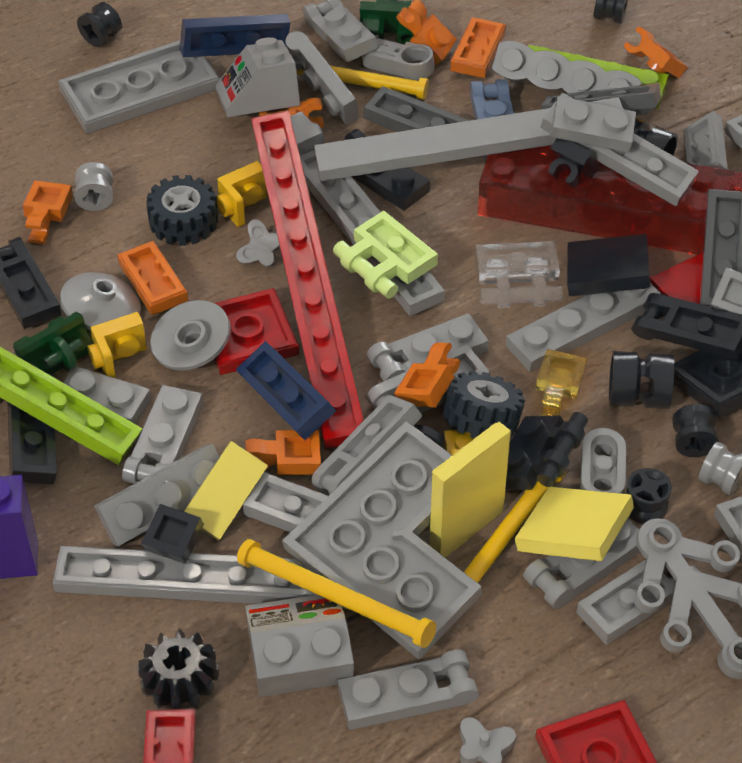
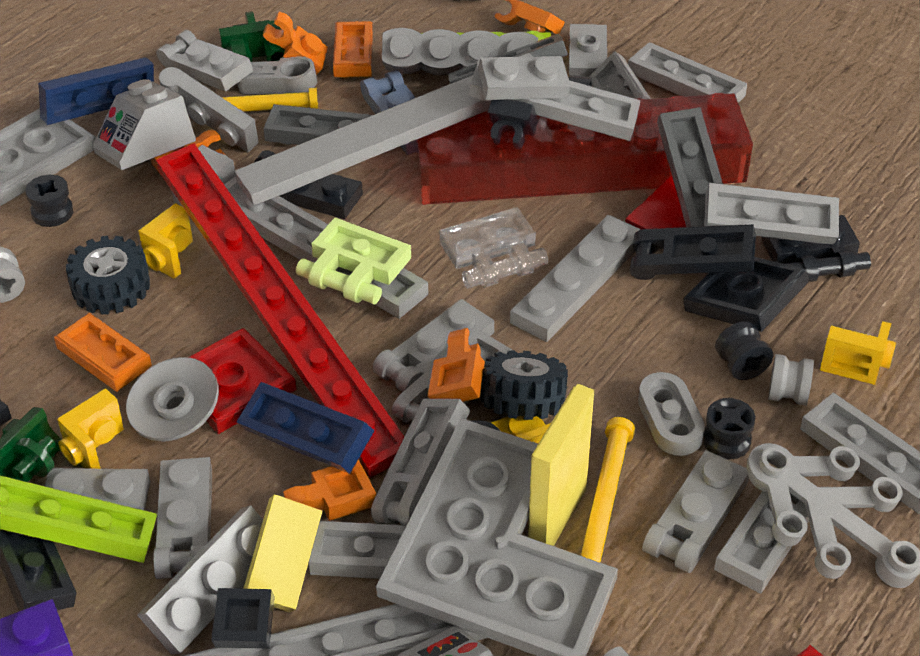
camera: 20 degrees left, 5 degrees down
light grey dish [60,272,141,330] -> none
light grey piece [236,219,280,268] -> none
yellow bar [237,539,436,648] -> none
black plate [505,412,588,490] -> none
light yellow tile [515,487,634,561] -> none
clear yellow plate [536,349,588,416] -> none
black tile [567,233,651,296] -> none
black wheel [609,351,674,409] -> none
none -> black wheel [25,174,74,227]
none -> light grey plate [569,24,607,77]

